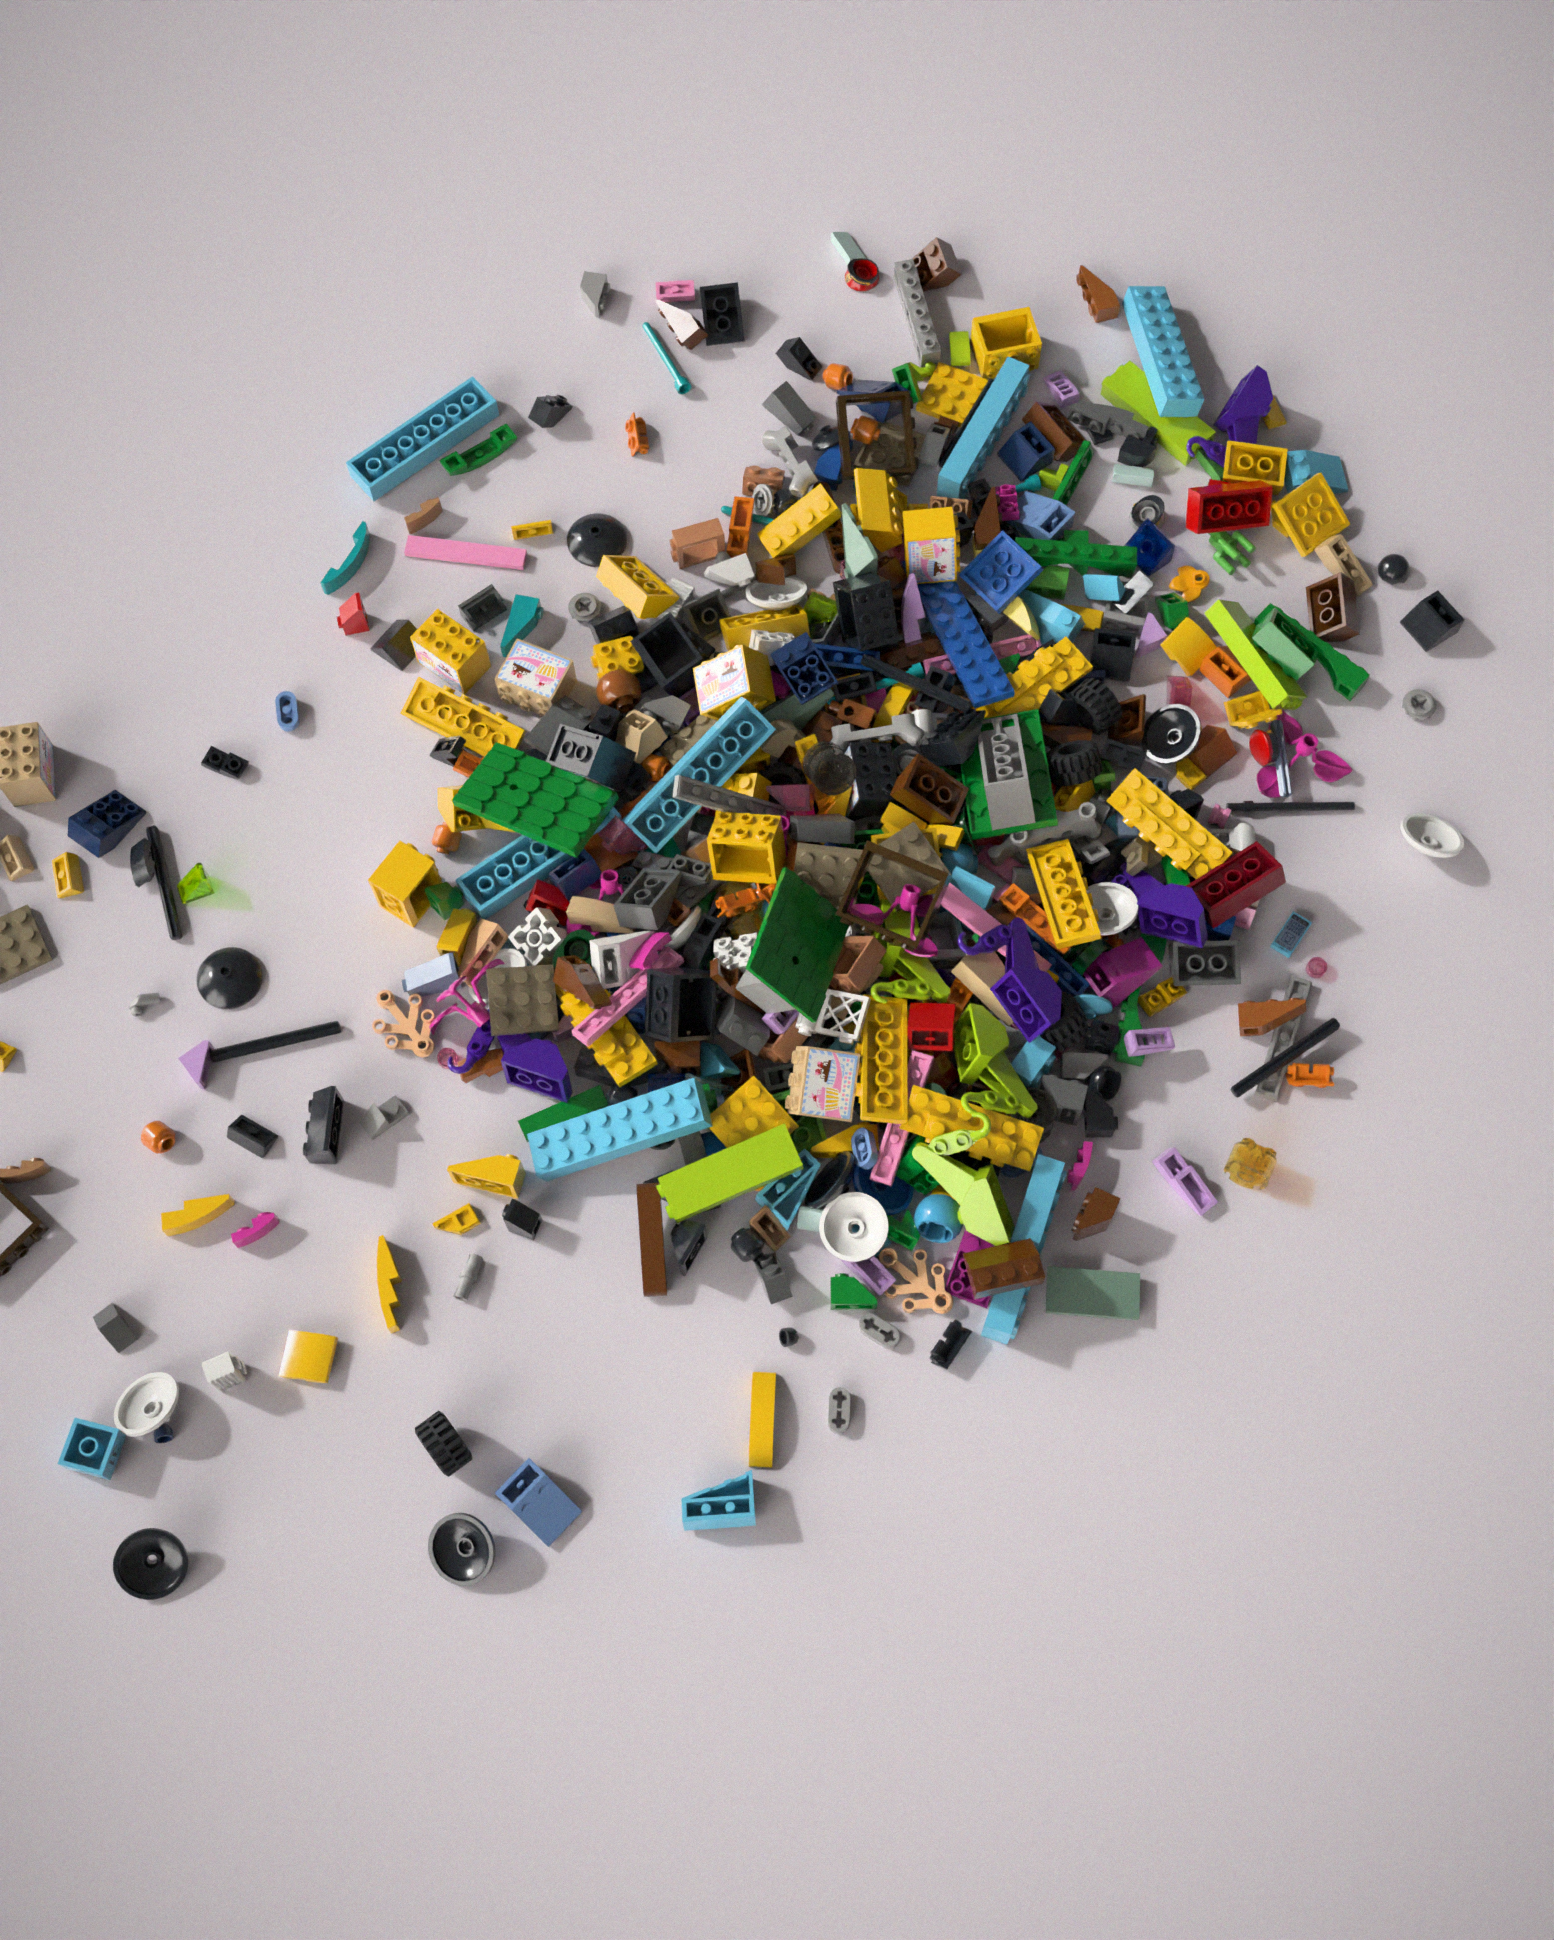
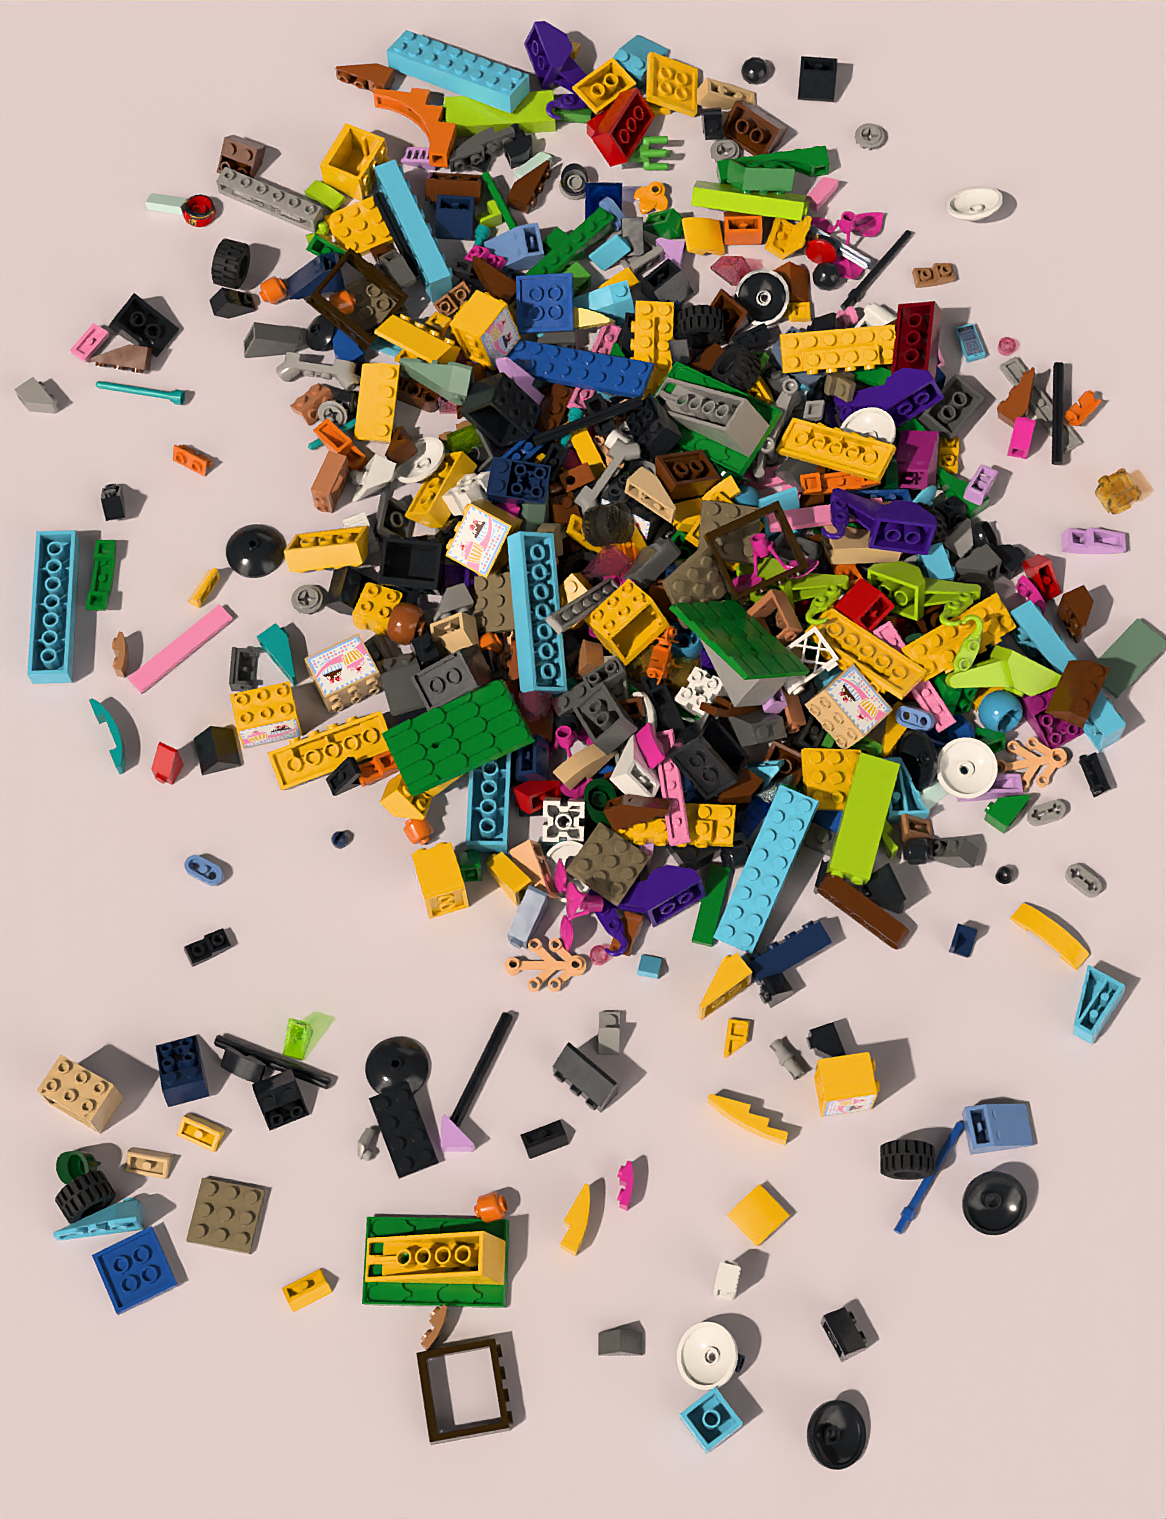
camera: 50 degrees left, 0 degrees up
none -> black tyre [211,238,250,290]
none -> black slope [252,1069,309,1131]
none -> dark blue hinge [331,831,348,849]
none -> piece [362,1217,510,1308]
none -> light grey slope [364,634,394,667]
none -> black plate [369,1083,439,1179]
none -> orange arch [373,88,457,168]
none -> reddish brown slope [507,160,552,214]
none -> medium blue plate [599,197,626,231]
none -> tan slope [625,466,676,524]
none -> medium azure slope [638,955,662,979]
none -> black brick [701,107,724,140]
none -> light grey gear [710,139,739,163]
none -> dark blue brick [746,920,832,985]
none -> bright pink slope [806,177,839,212]
none -> black slope [806,1022,846,1059]
none -> black hair [812,262,841,291]
none -> yellow container [814,1052,880,1117]
none -> black slope [820,1307,867,1362]
none -> lime slope [880,820,899,859]
none -> blue bar [894,1122,964,1235]
none -> medium nougat slope [912,263,955,288]
none -> dark blue panel [949,923,978,958]
none -> dark pink slope [1007,417,1036,459]
none -> red slope [1022,554,1061,602]

